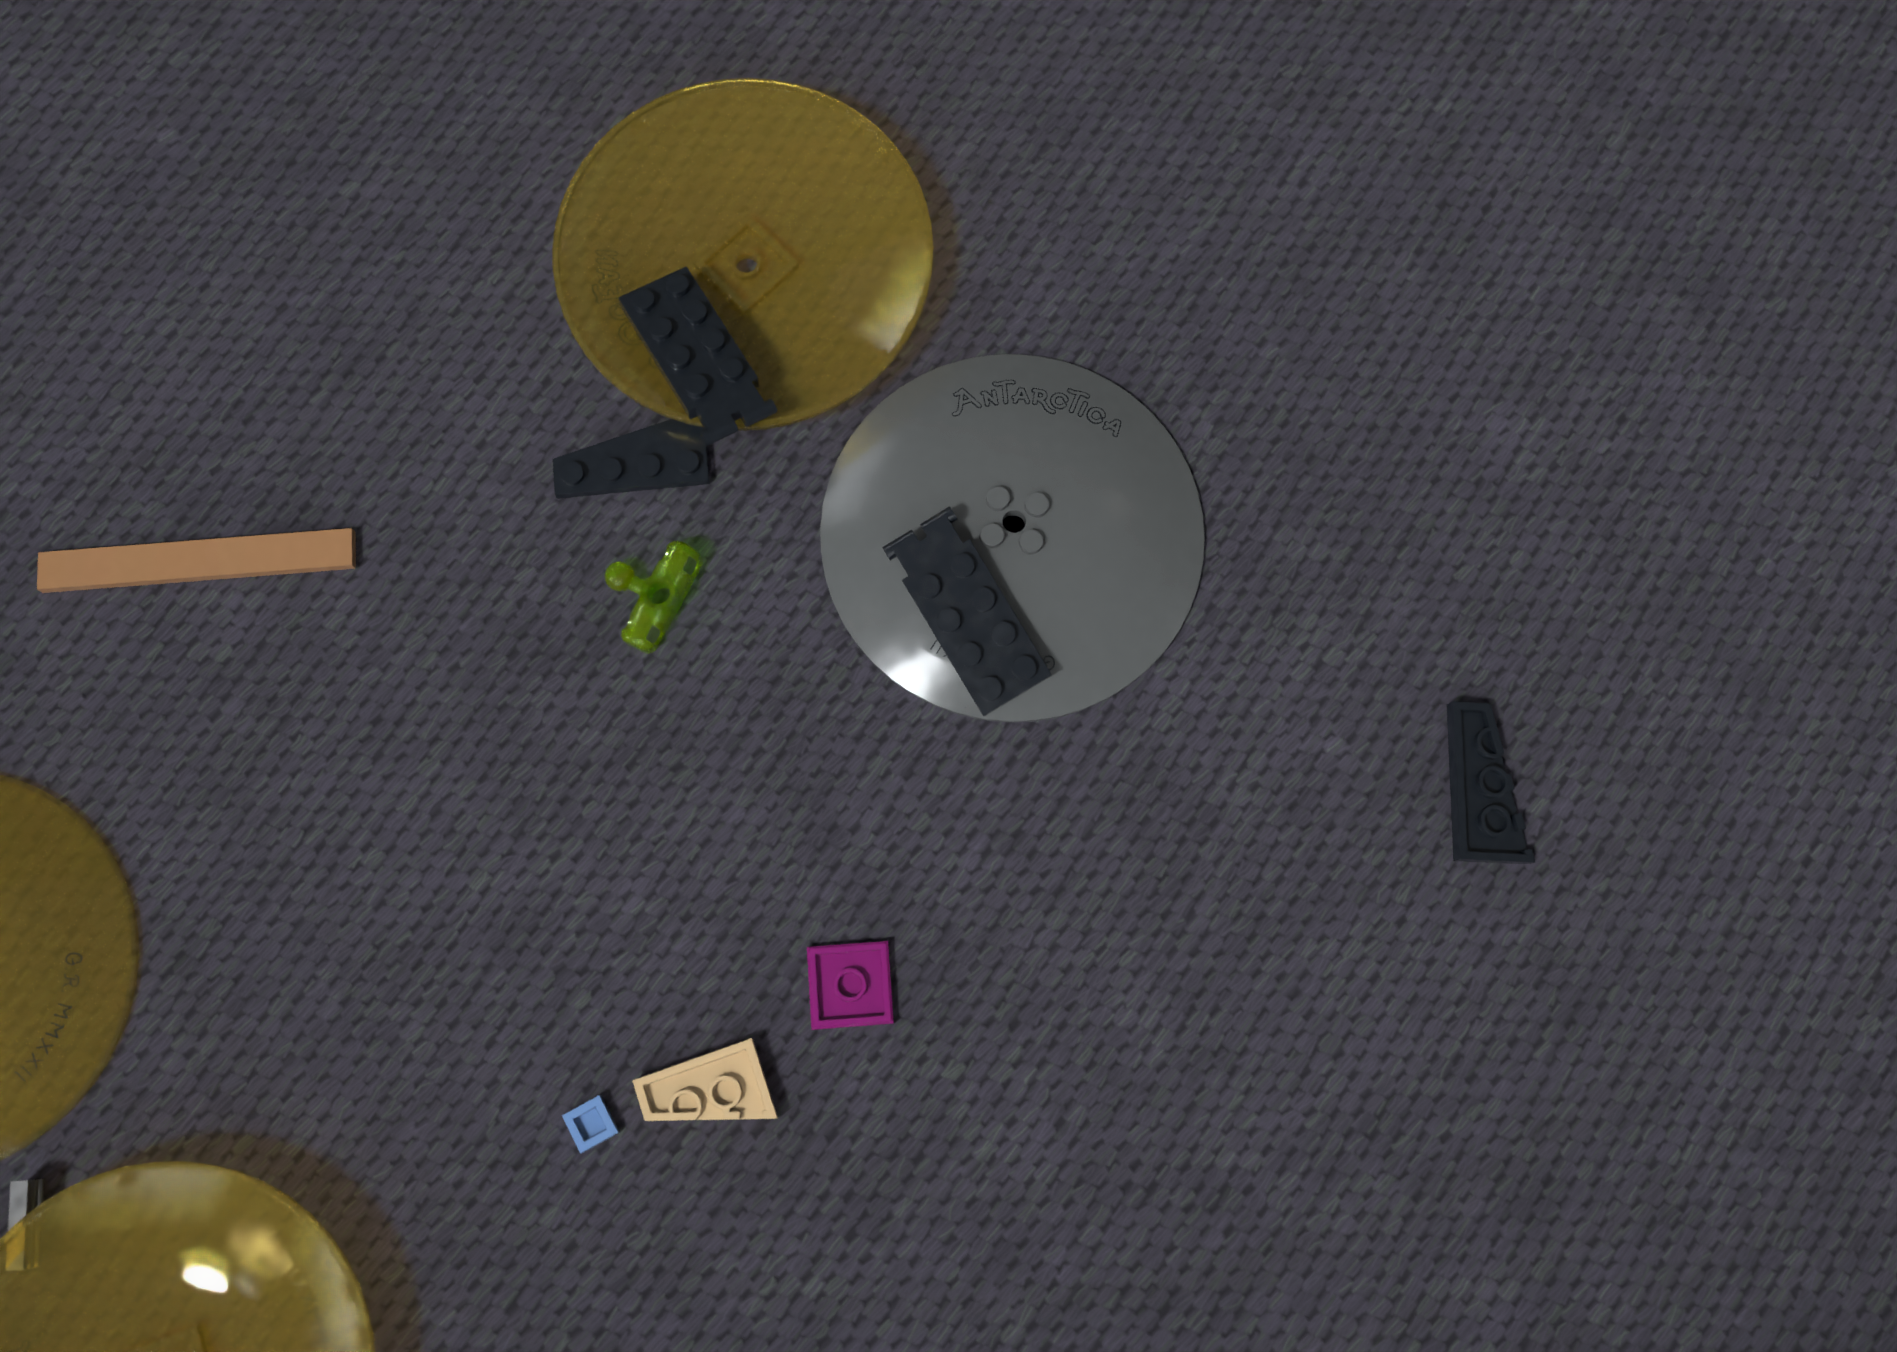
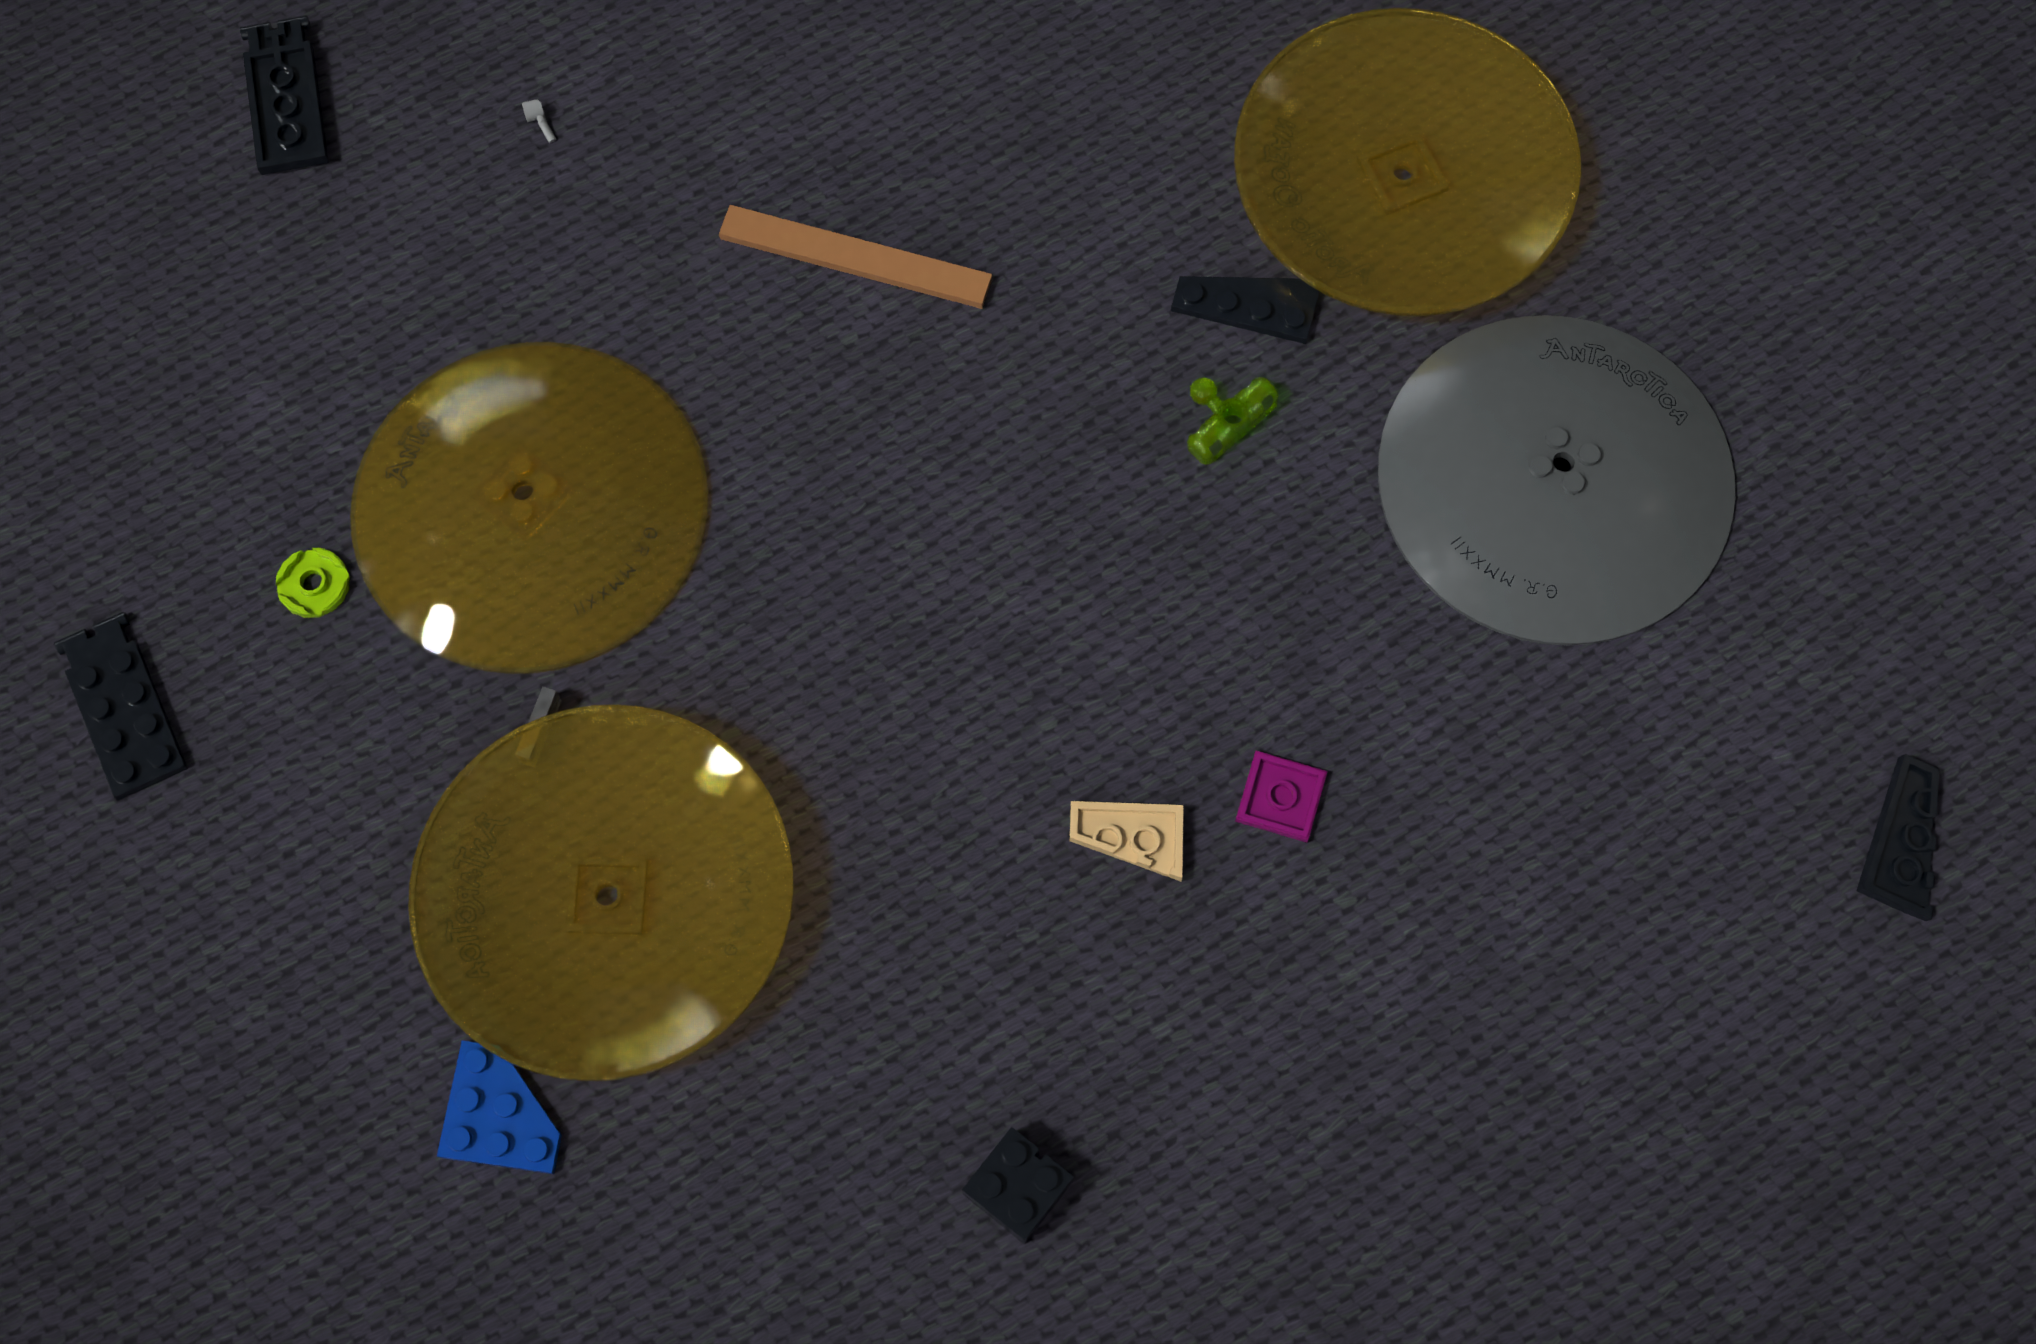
camera: 25 degrees right, 5 degrees down
medium blue tile [562,1095,620,1153] -> none
black hinge [618,266,778,446] -> none
black hinge [882,506,1052,717] -> none

